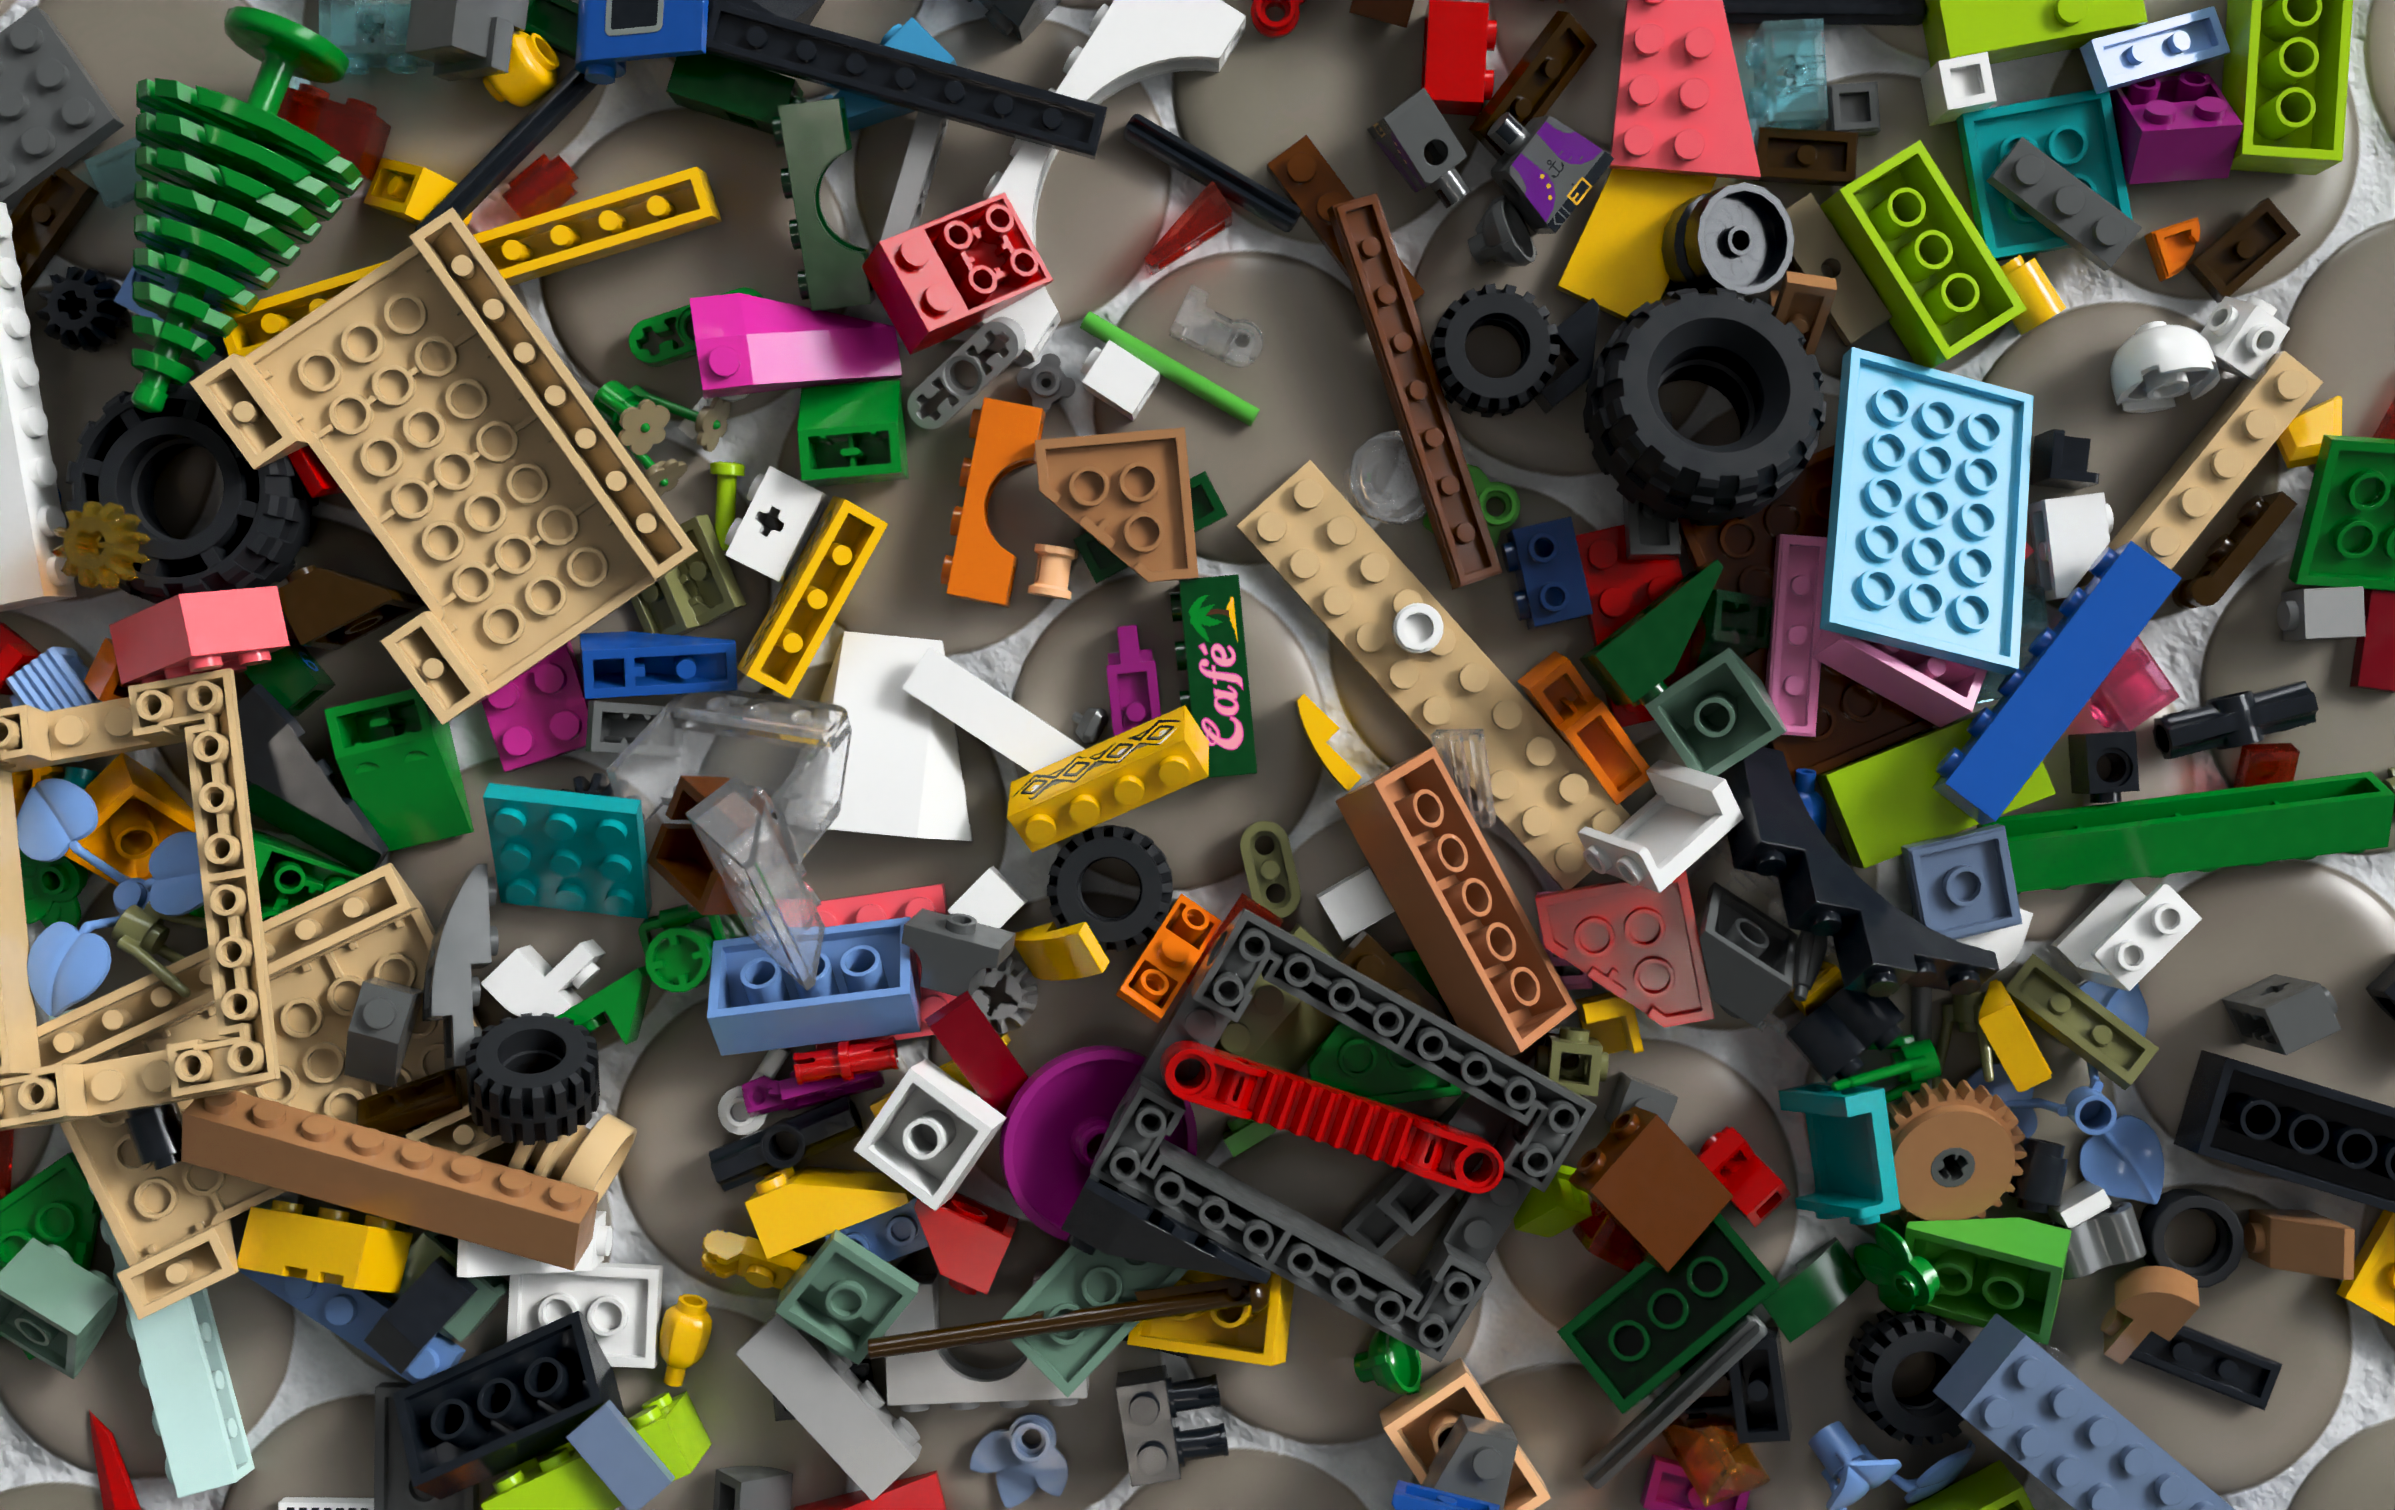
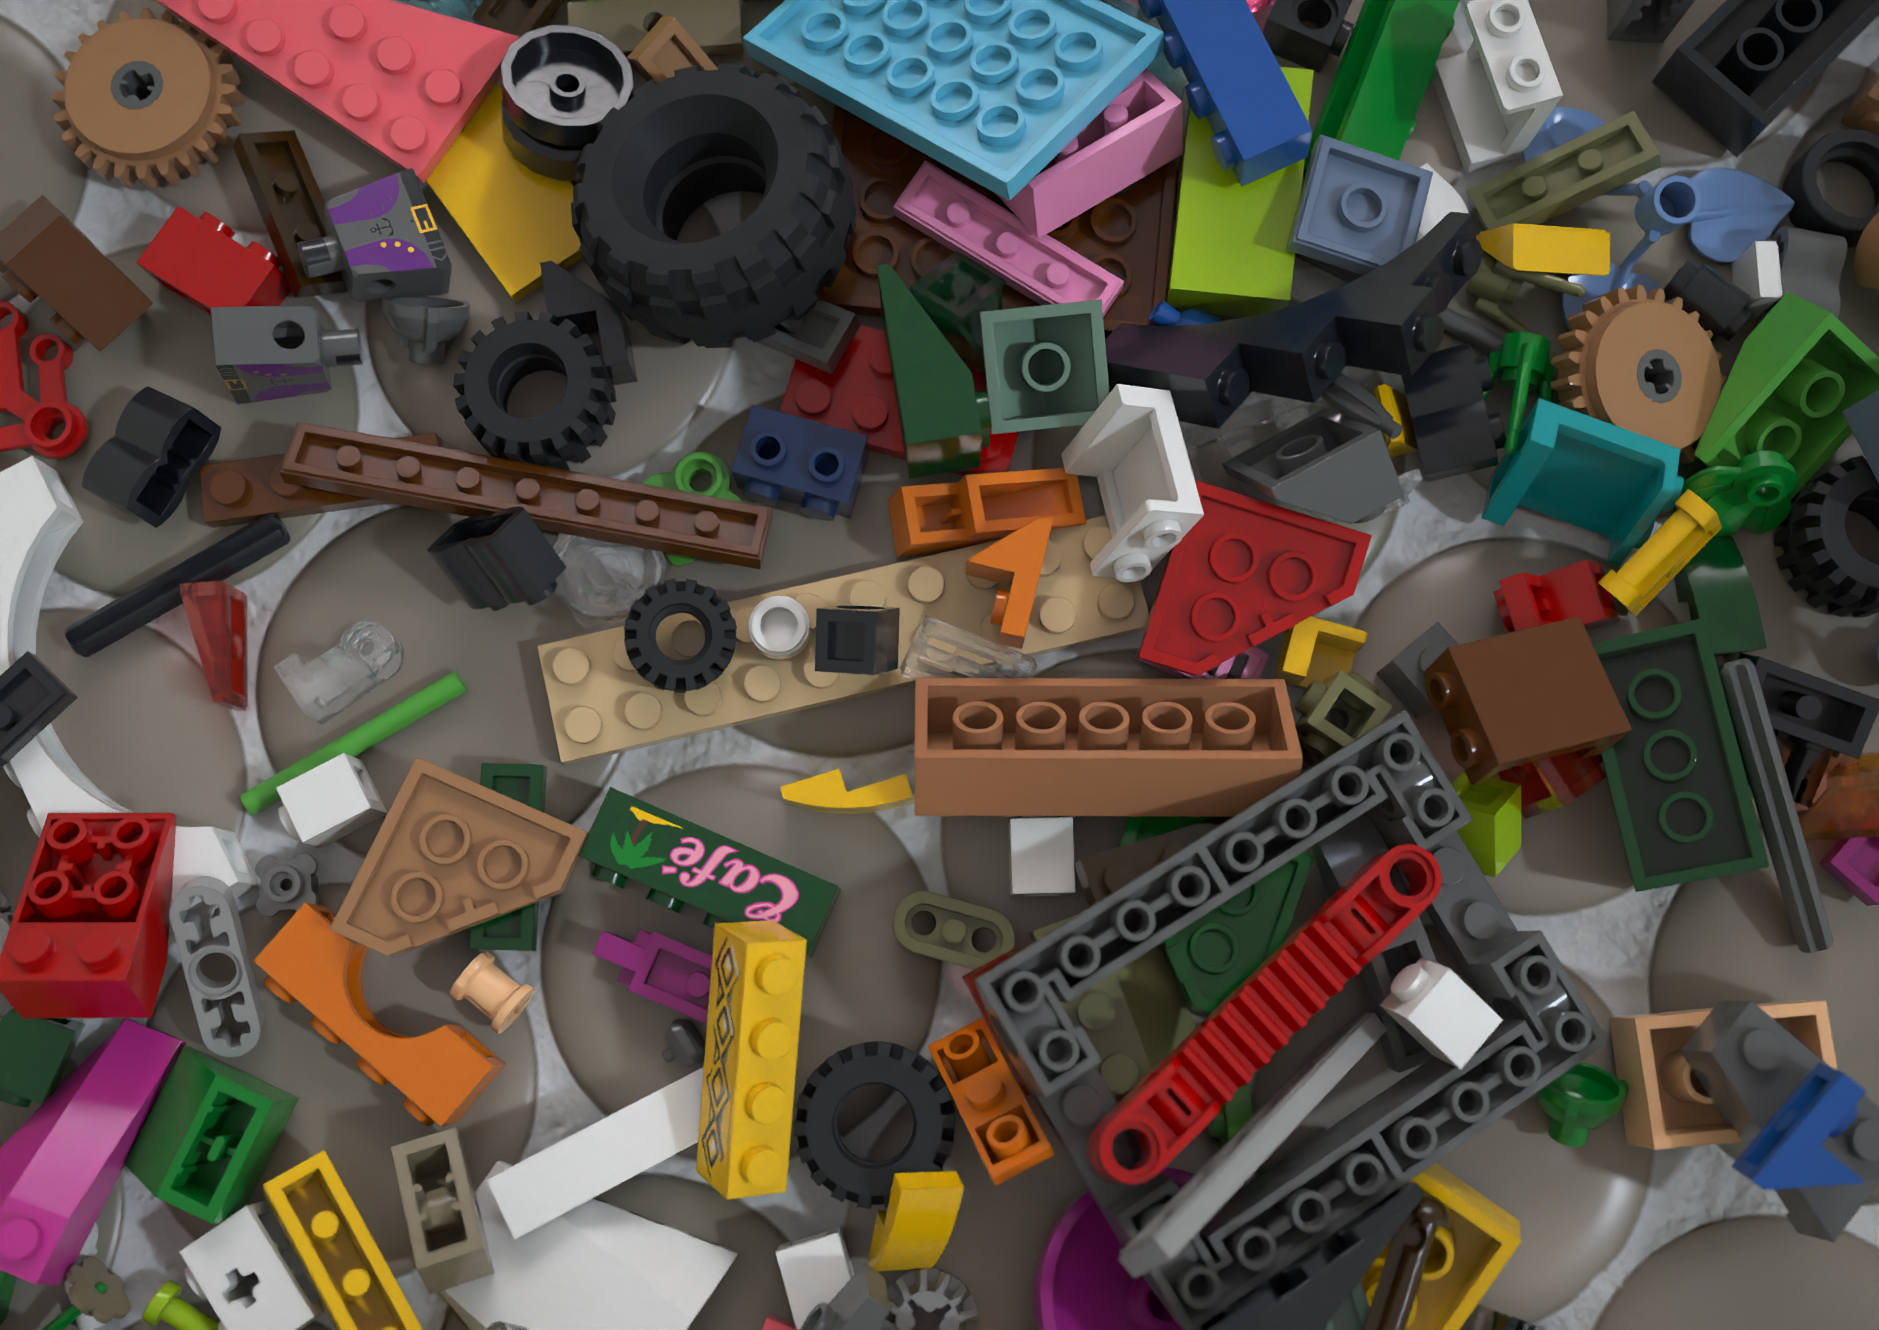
camera: 65 degrees left, 10 degrees down
none -> black brick [82,386,221,528]
none -> dark tan brick [391,1127,494,1294]
none -> black brick [427,506,567,611]
none -> black tyre [624,579,737,693]
none -> black brick [815,605,900,675]
none -> orange slope [965,517,1053,649]
none -> light grey tile [1118,1012,1388,1278]
none -> white brick [1380,957,1503,1069]
none -> yellow plate [1598,489,1722,617]

